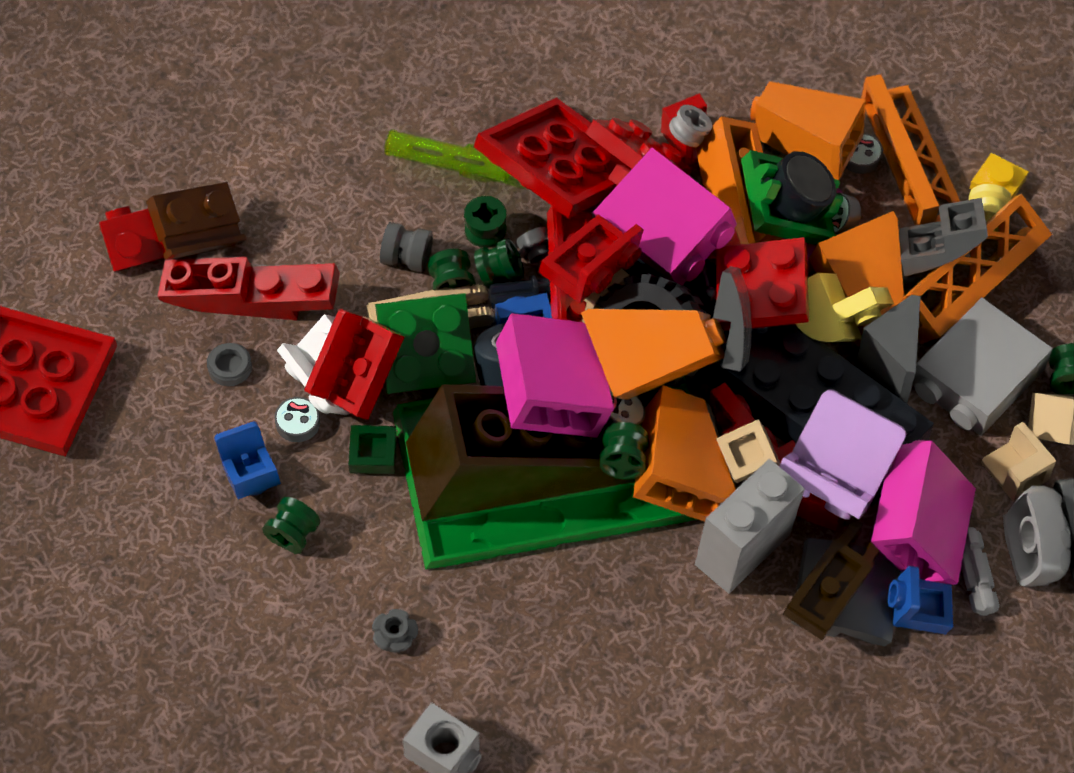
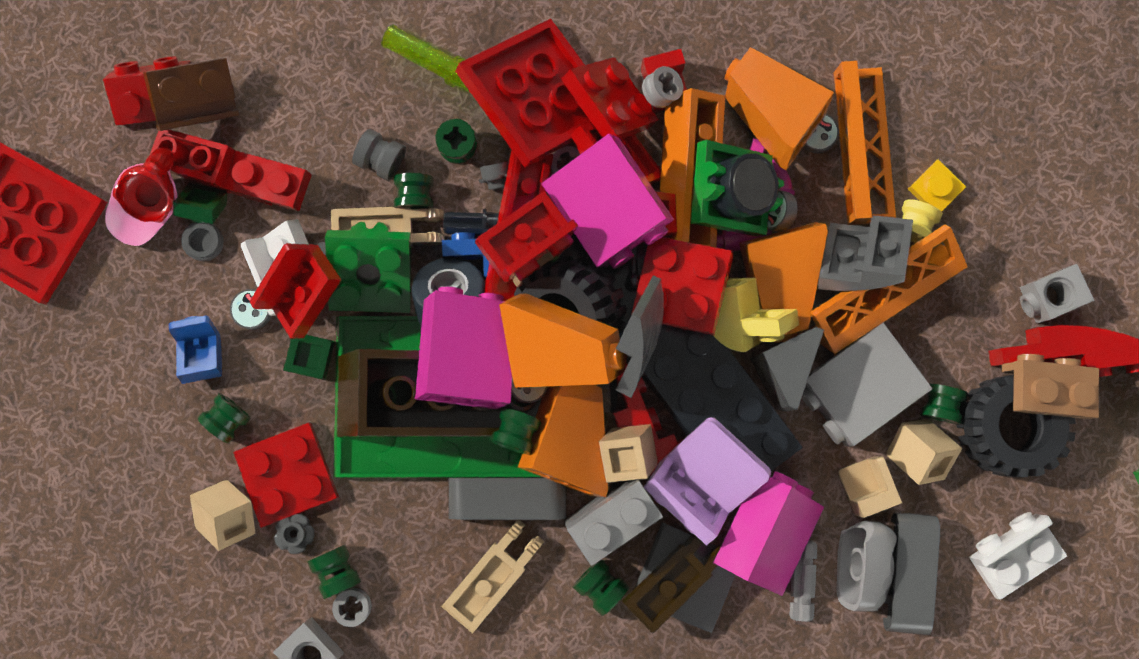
camera: 10 degrees right, 25 degrees up
dark green wheel [474,238,524,289] -> none
blue bracket [887,566,953,635] -> none
none -> red hair [105,148,178,246]
none -> dark green plate [173,183,227,224]
none -> tan panel [190,480,256,551]
none -> red plate [233,422,339,528]
none -> dark green wheel [307,544,361,600]
none -> light grey bush [332,588,372,627]
none -> tan hinge [441,520,544,634]
none -> dark grey beam [448,477,566,520]
none -> dark green wheel [572,559,630,616]

